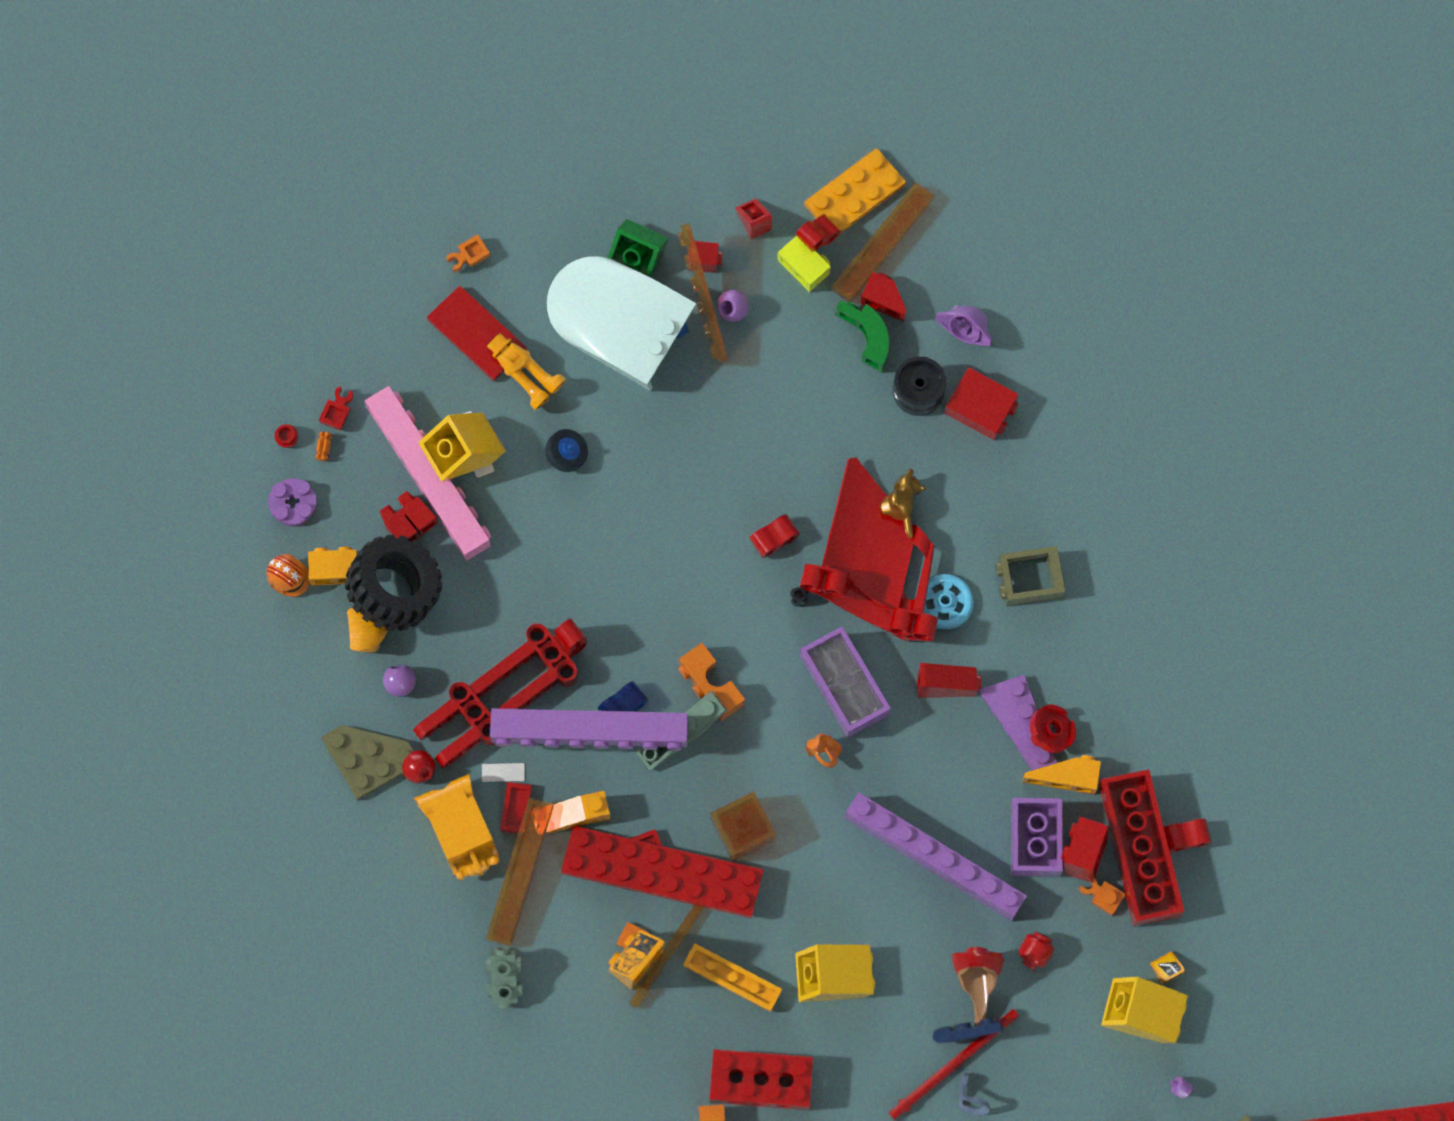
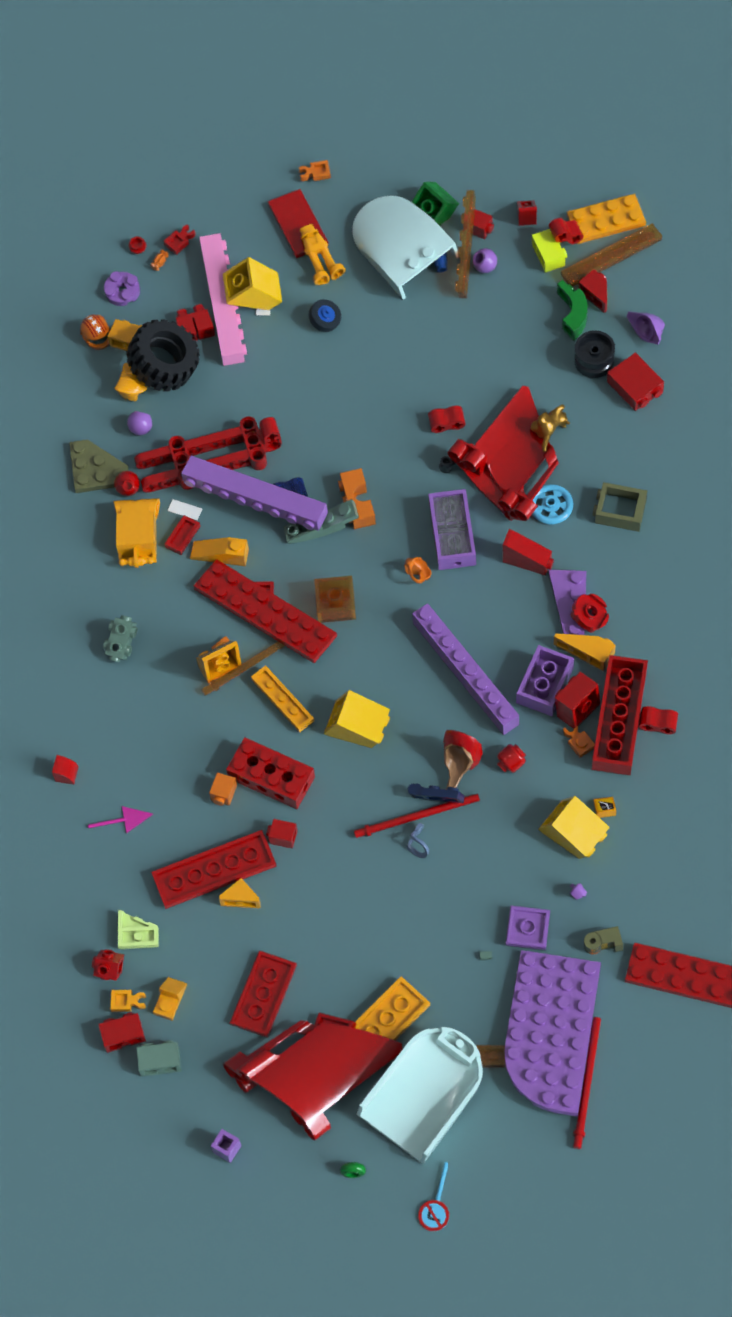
camera: 30 degrees right, 10 degrees down
clear orange plate [486,798,554,947] -> none

